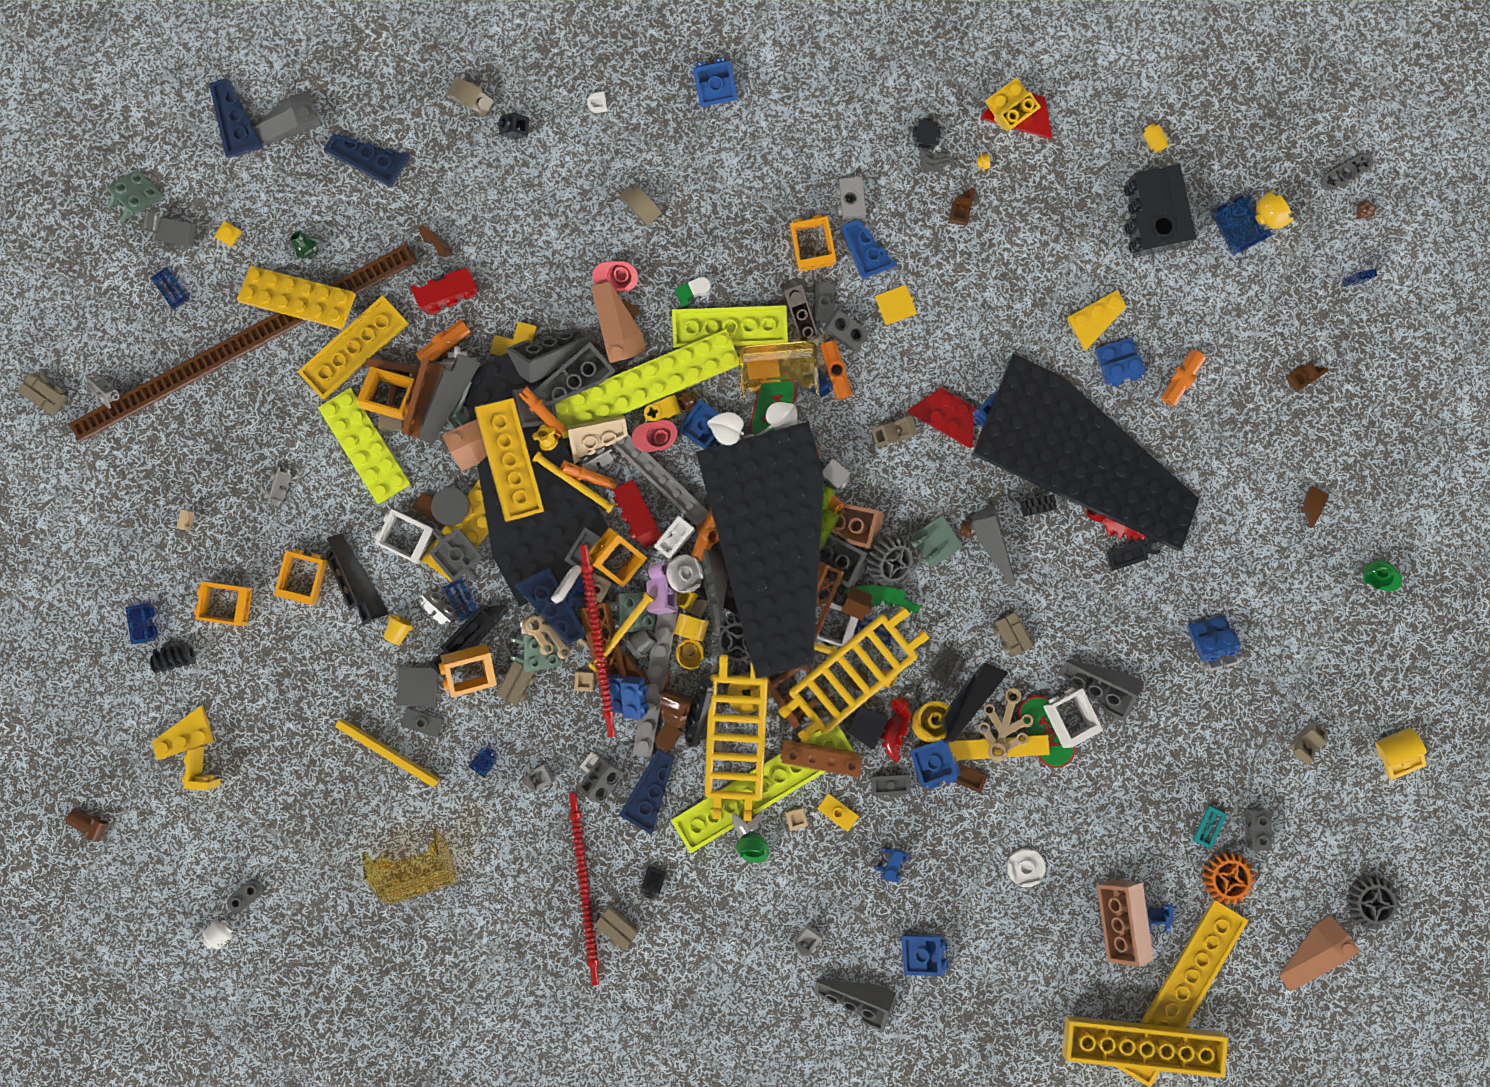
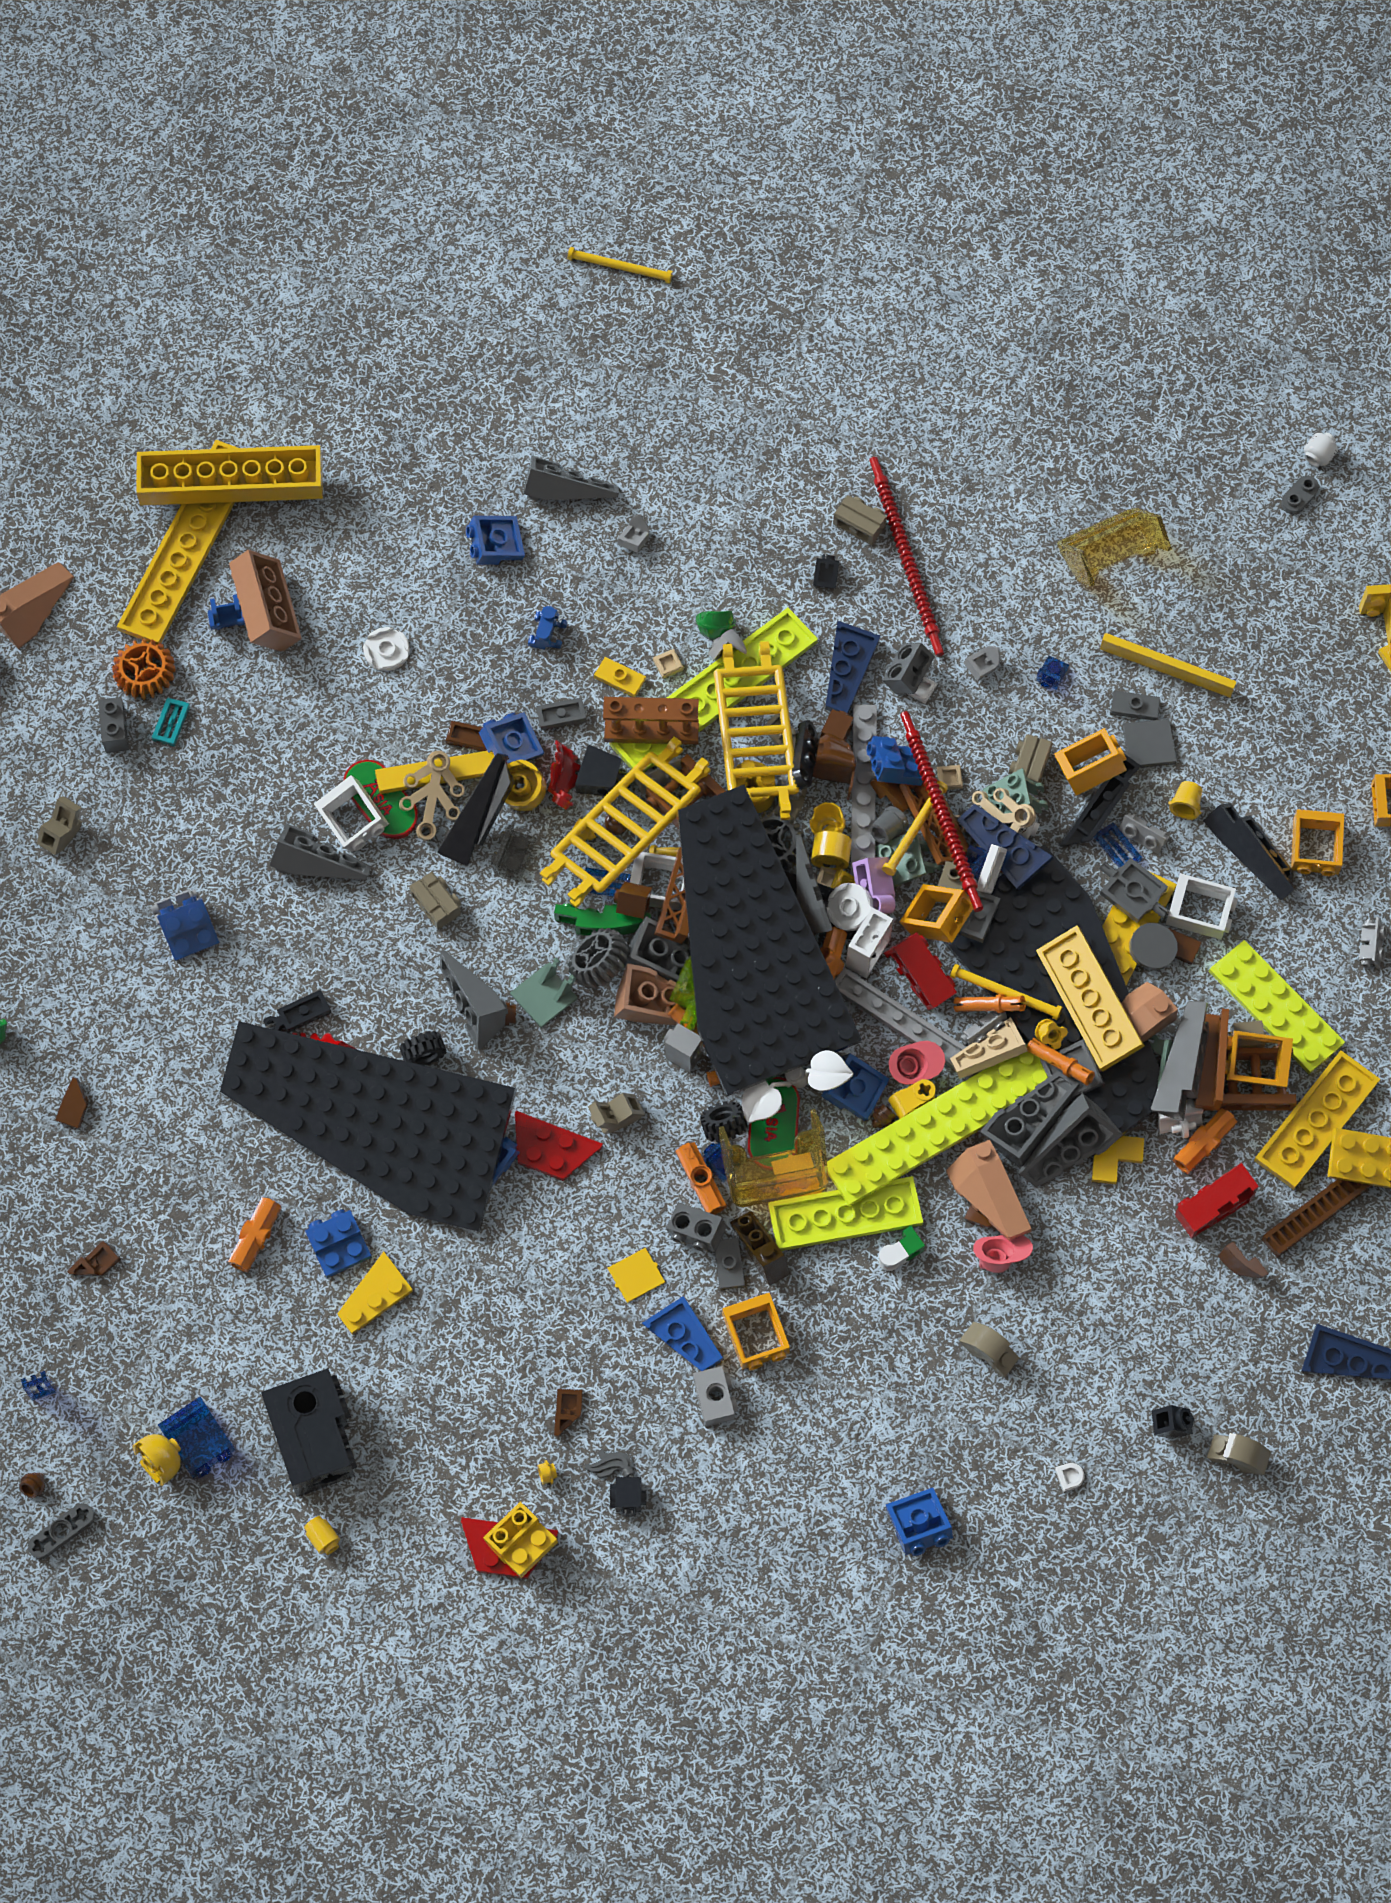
camera: 170 degrees right, 20 degrees down
none -> black tyre [700,1101,747,1142]

